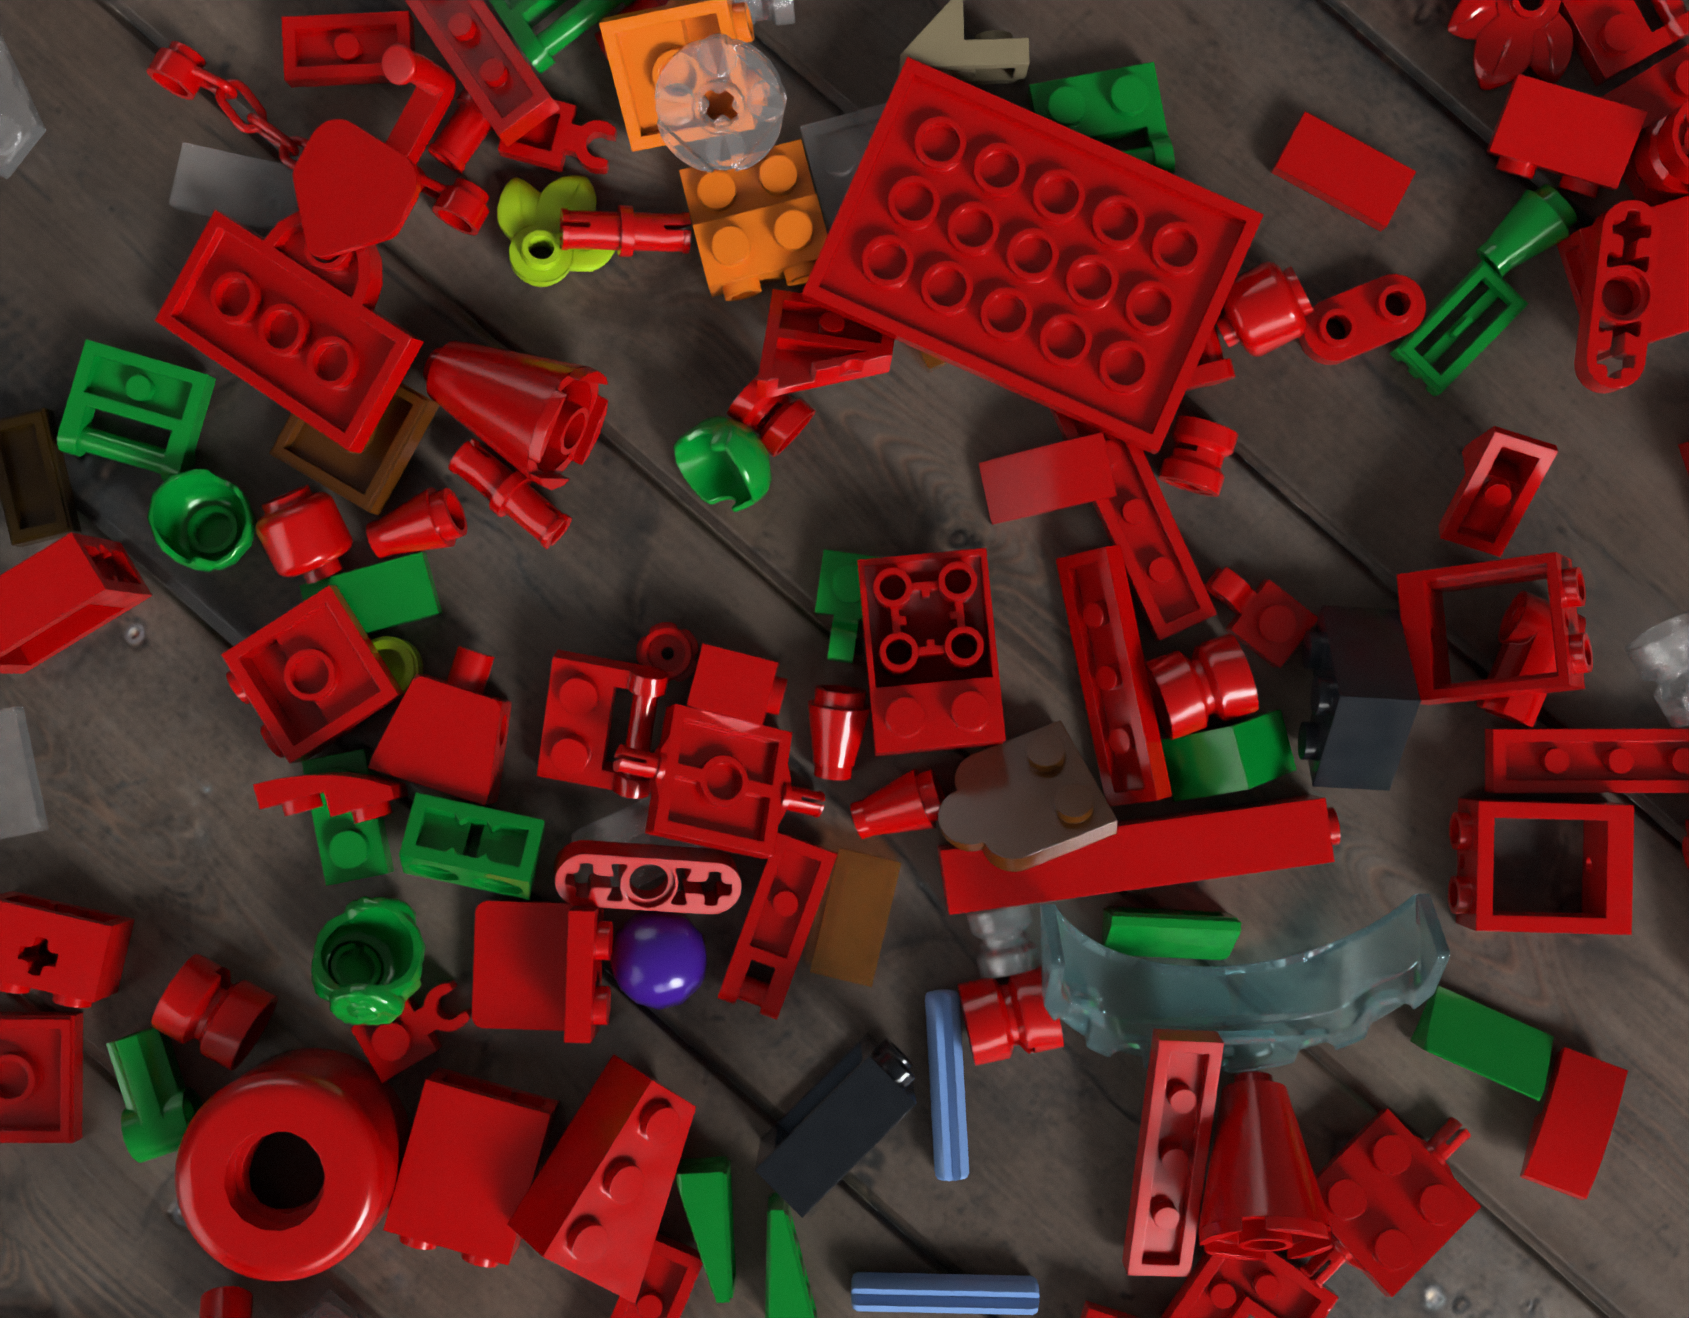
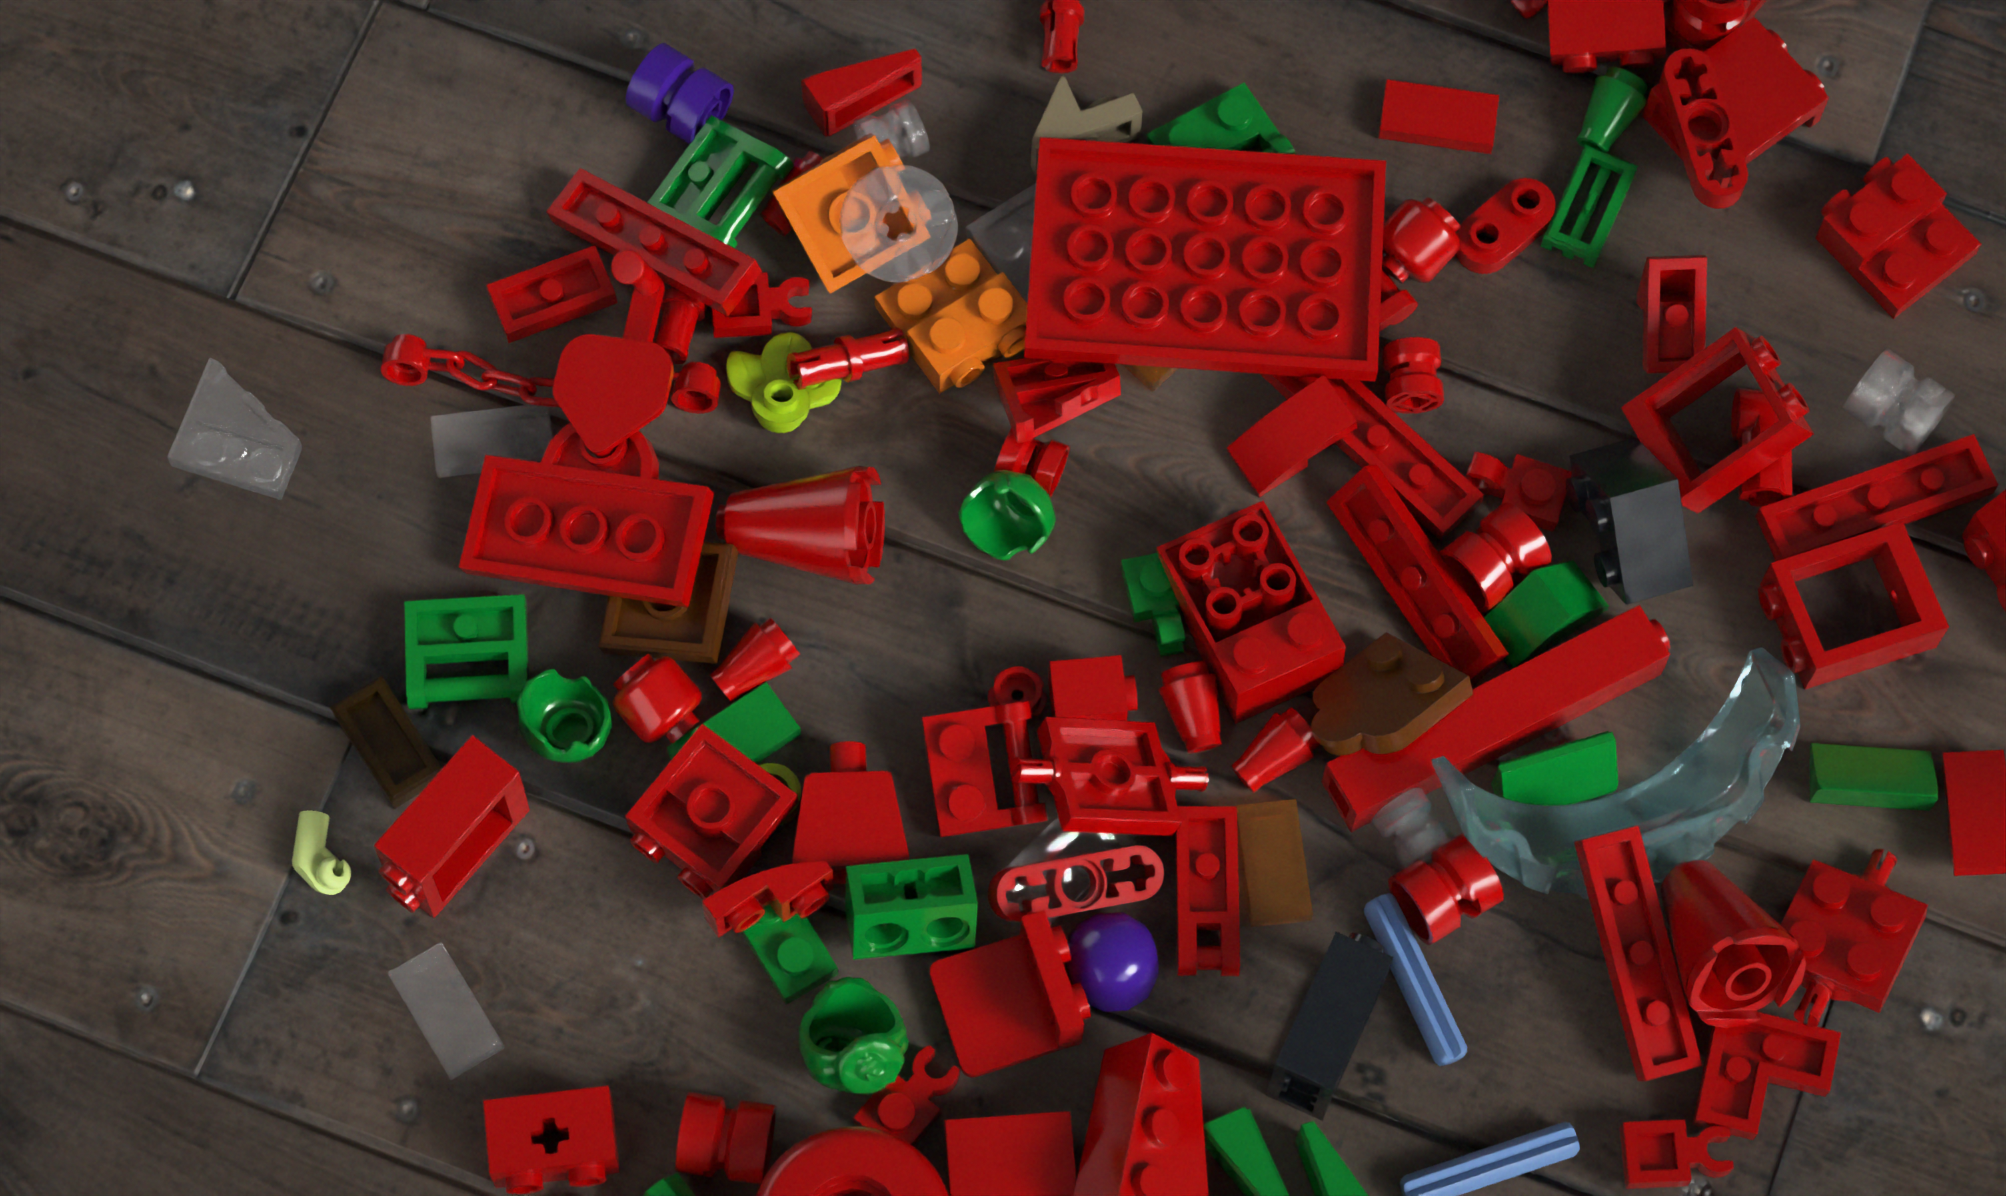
camera: 20 degrees left, 20 degrees down
red pin [448,438,572,549] -> none

